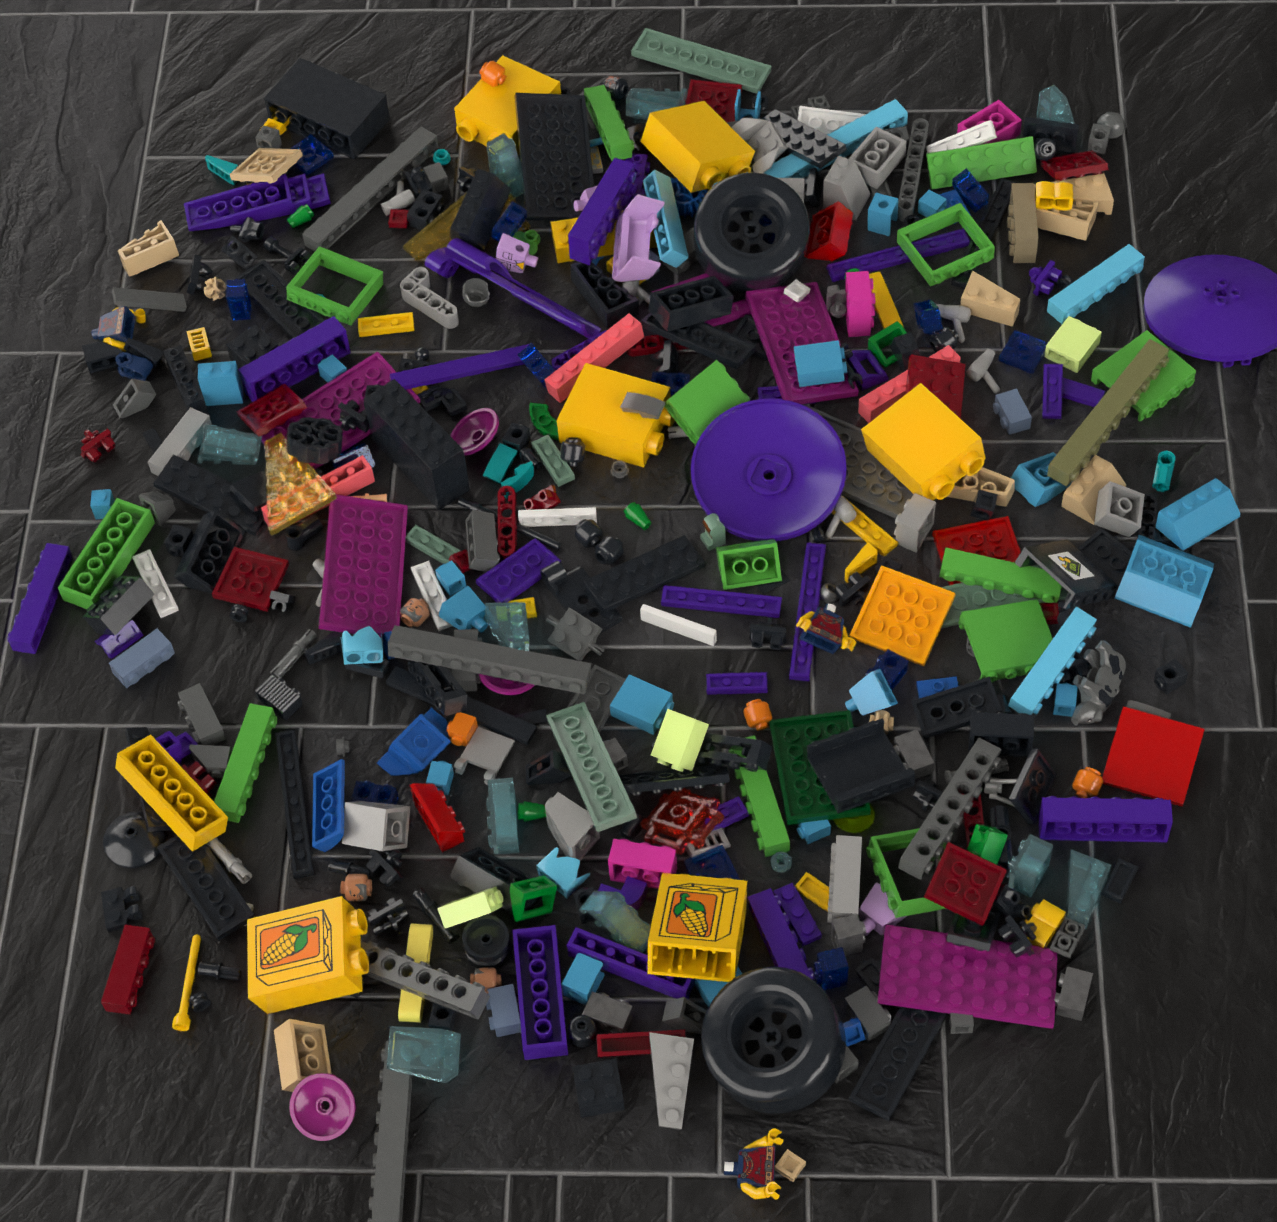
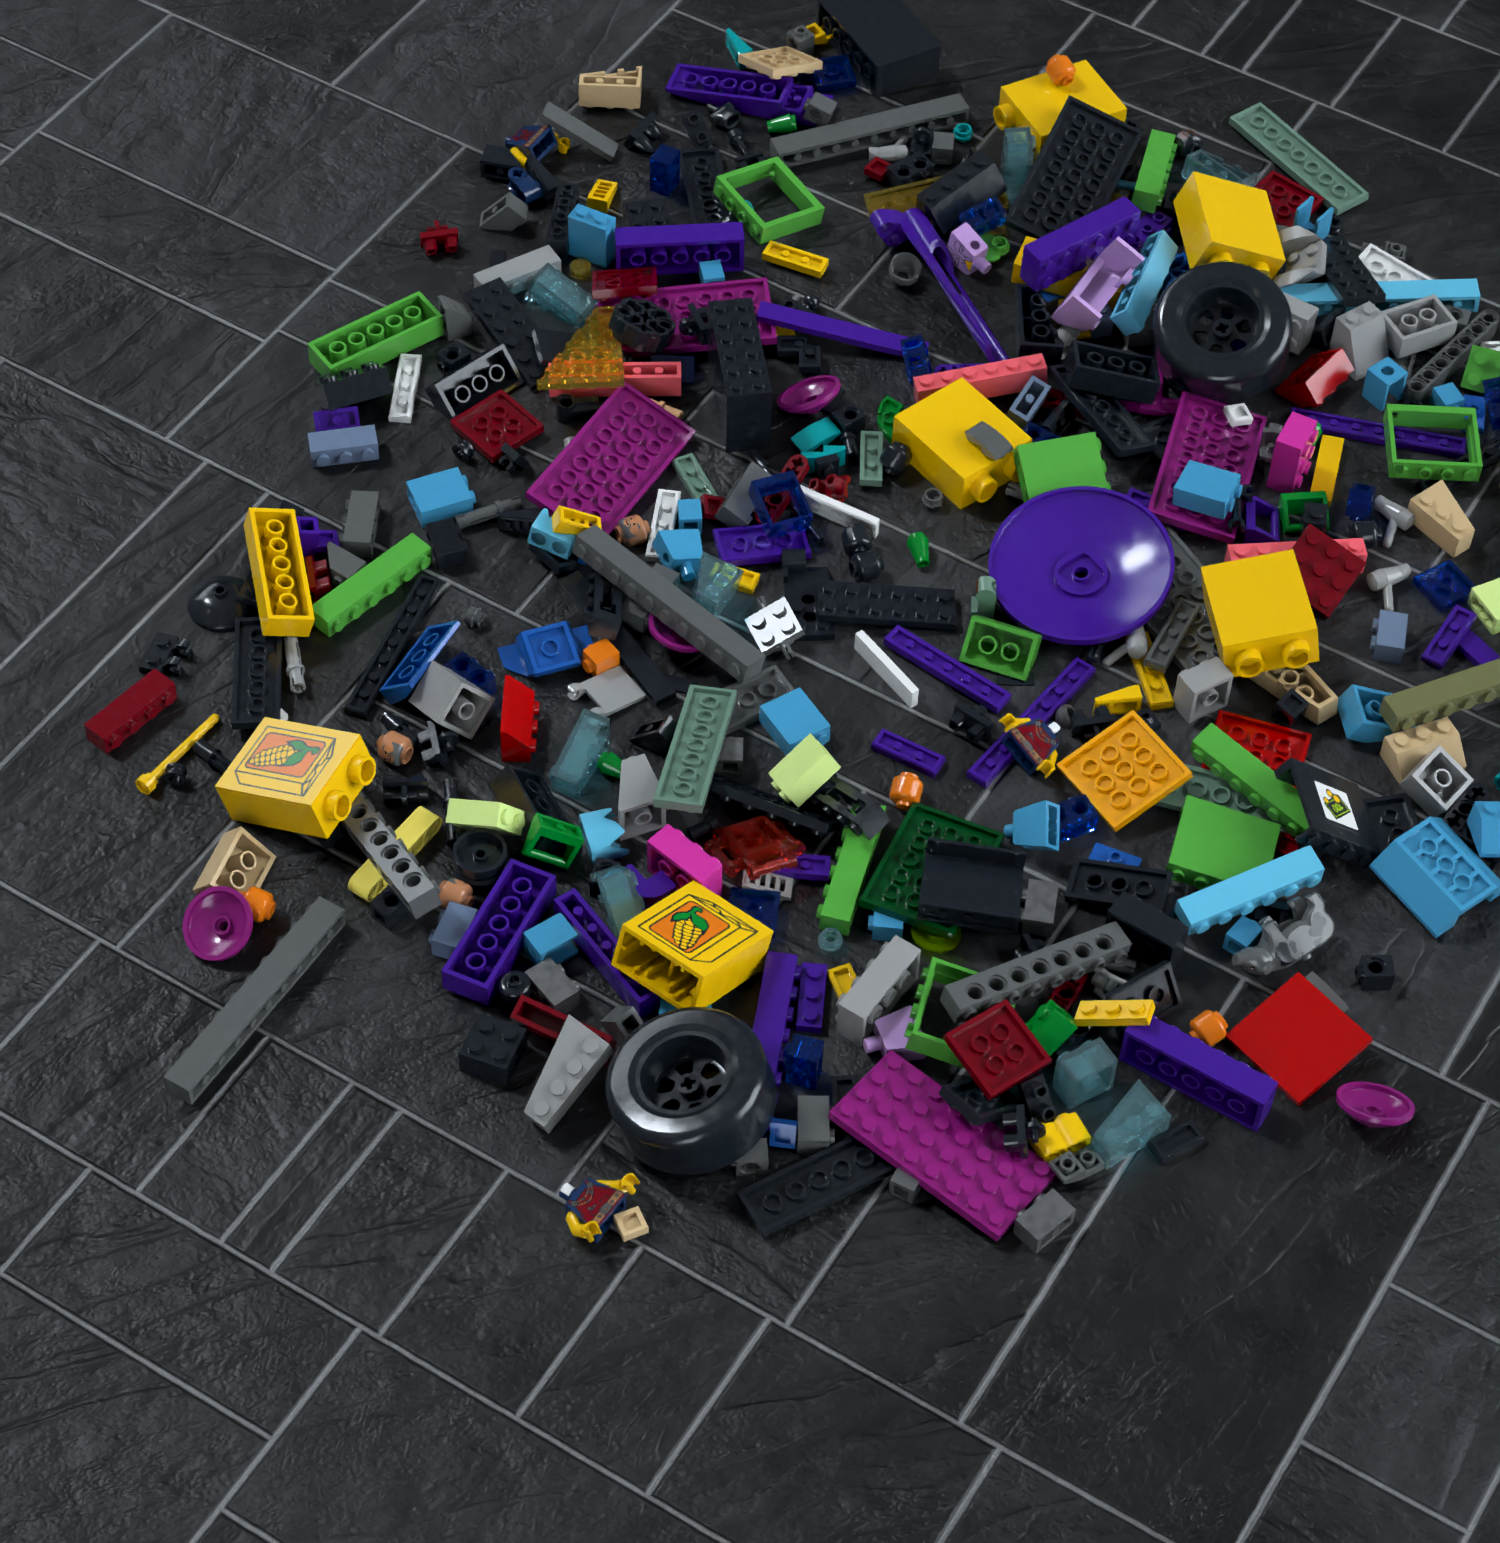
camera: 25 degrees right, 5 degrees down
dark purple brick [7,543,73,654] -> none
dark azure brick [90,489,115,519] -> none
tan gear [204,277,226,301] -> none
clear light blue slope [387,1026,461,1083] -> none
light grey beam [400,267,459,329] -> none
dark azure brick [426,761,454,795] -> none
flat silver brick [831,914,866,958] -> none
tan gear [869,710,894,735] -> none
none -> orange head [241,886,276,923]
none -> dark azure brick [406,467,476,528]
none -> yellow slope [552,505,602,535]
none -> clear yellow tile [570,258,591,279]
none -> clear blue window [748,470,813,538]
none -> dark grey brick [803,92,838,126]
none -> black plate [815,453,840,479]
none -> sand blue brick [1007,375,1051,430]
none -> yellow plate [1074,999,1156,1026]
none -> dark grey tile [1143,597,1202,674]
none -> magenta dish [1336,1082,1415,1128]

